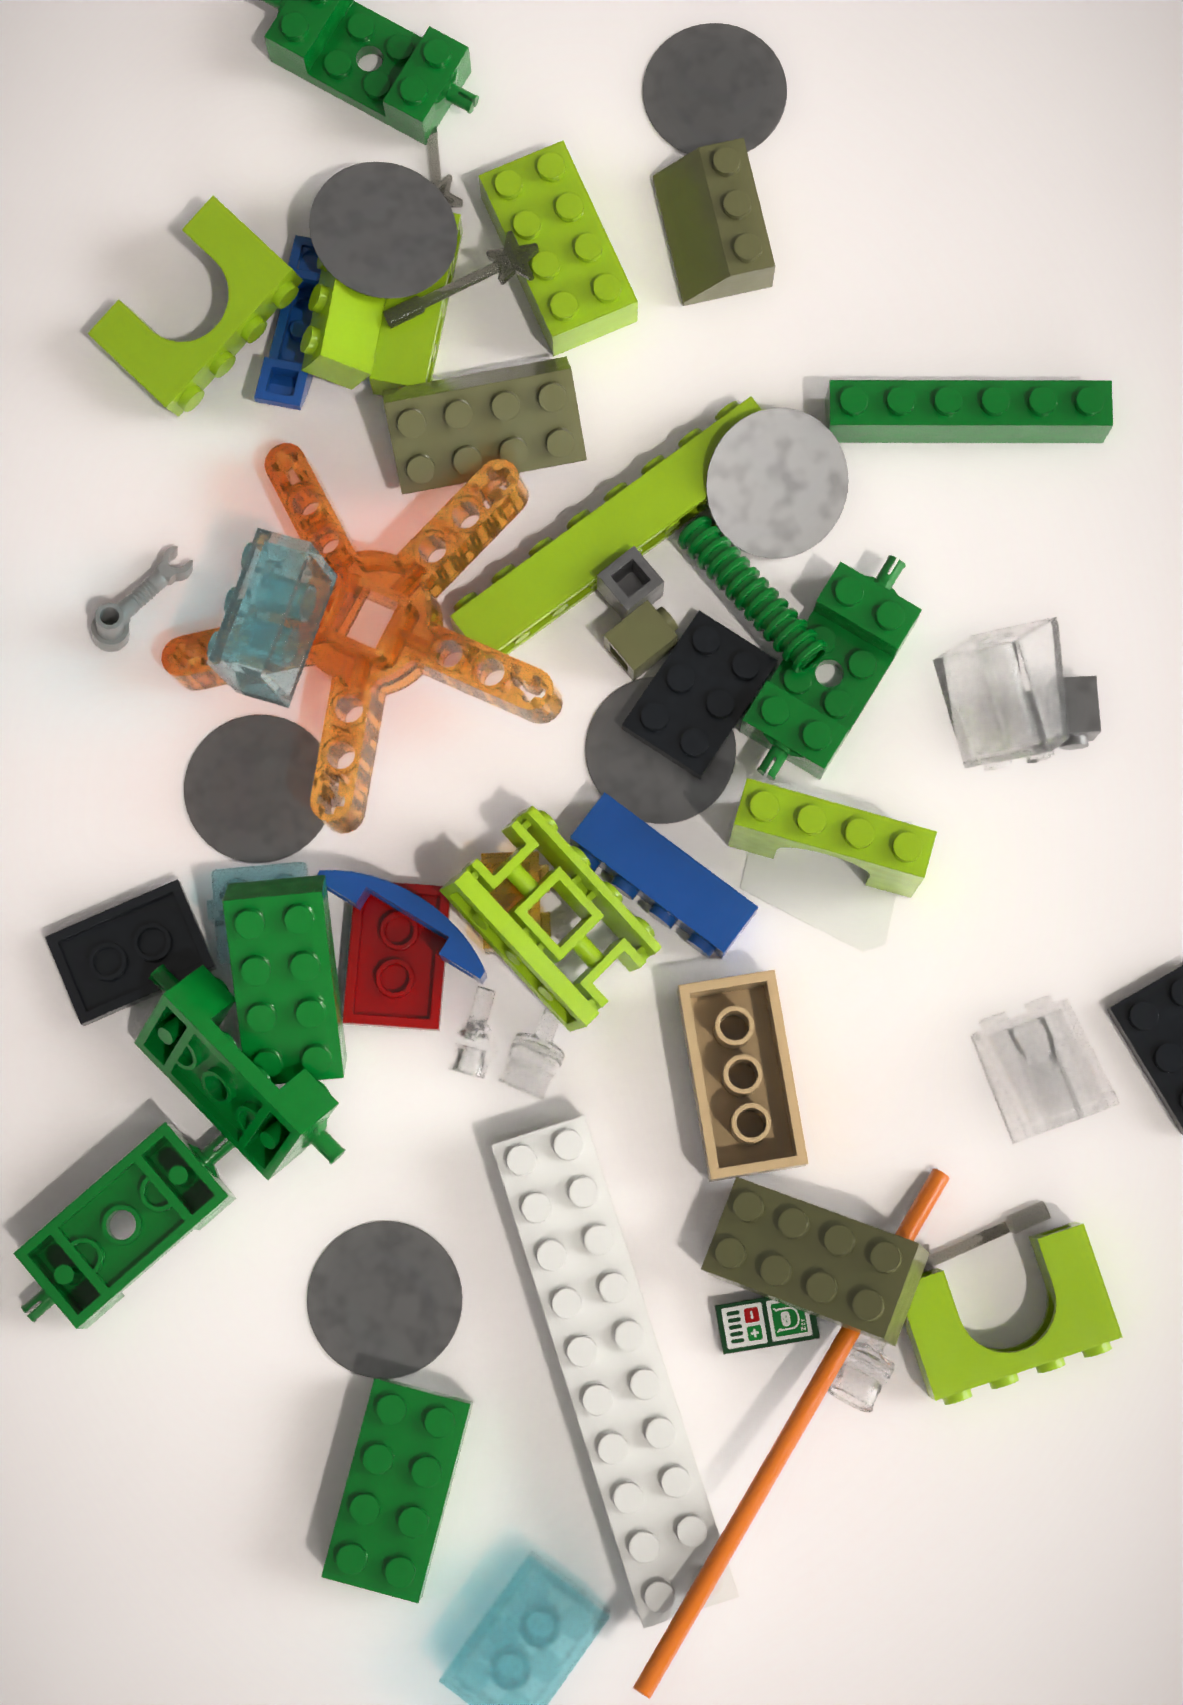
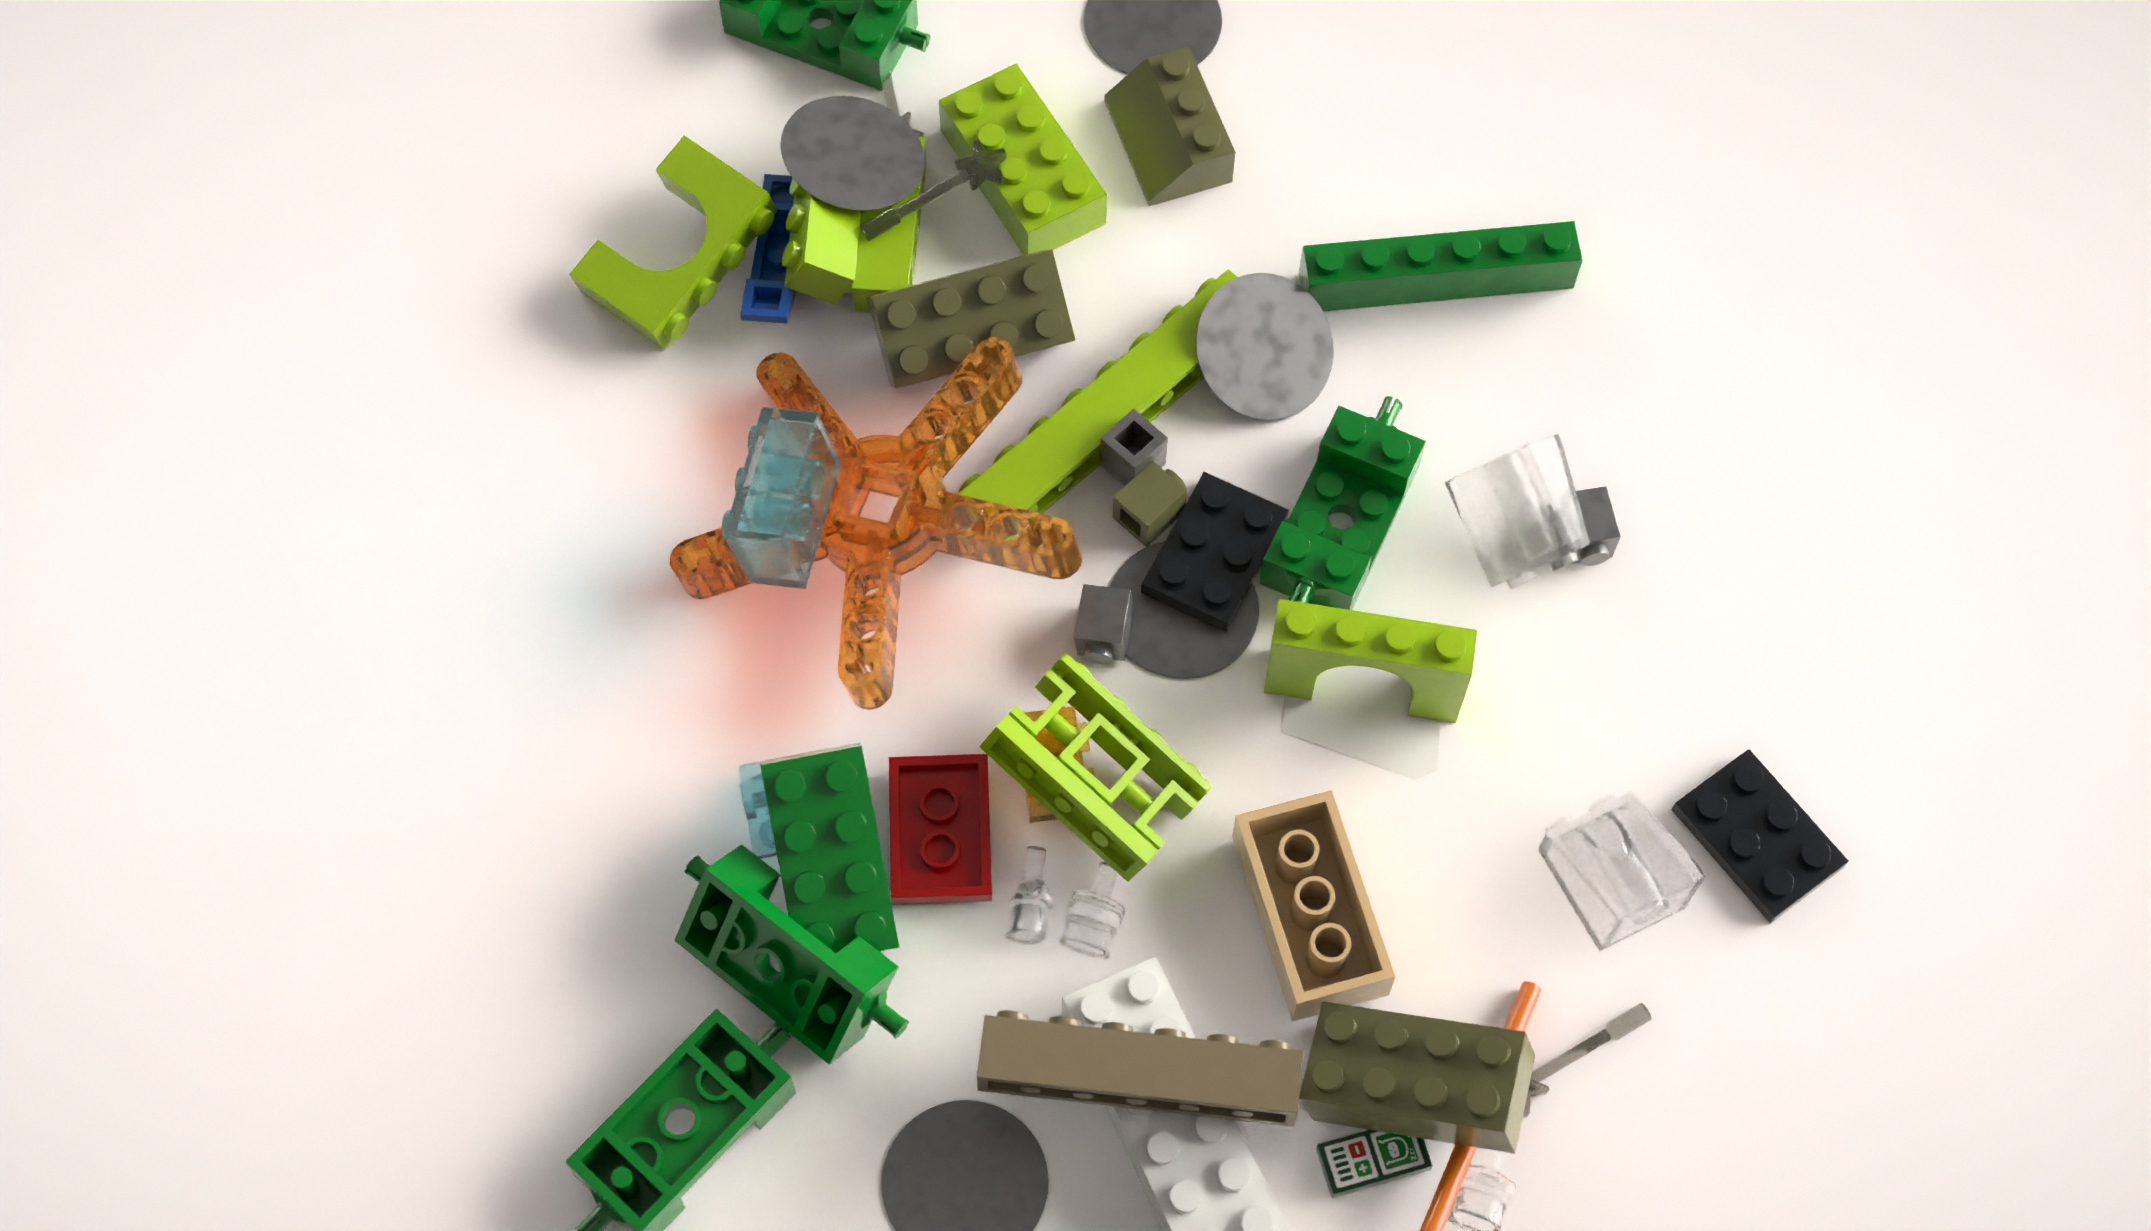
camera: 10 degrees left, 15 degrees down
black plate [45,879,217,1026] -> none
light grey brick [91,546,193,652] -> none
flat silver sticker [184,715,335,863] -> none
blue slope [317,870,488,985] -> none
blue brick [570,792,758,959] -> none
green piece [677,516,827,673] -> none
lime arch [904,1221,1123,1405] -> none
none -> dark tan brick [977,1010,1303,1127]
none -> flat silver brick [1074,584,1134,664]

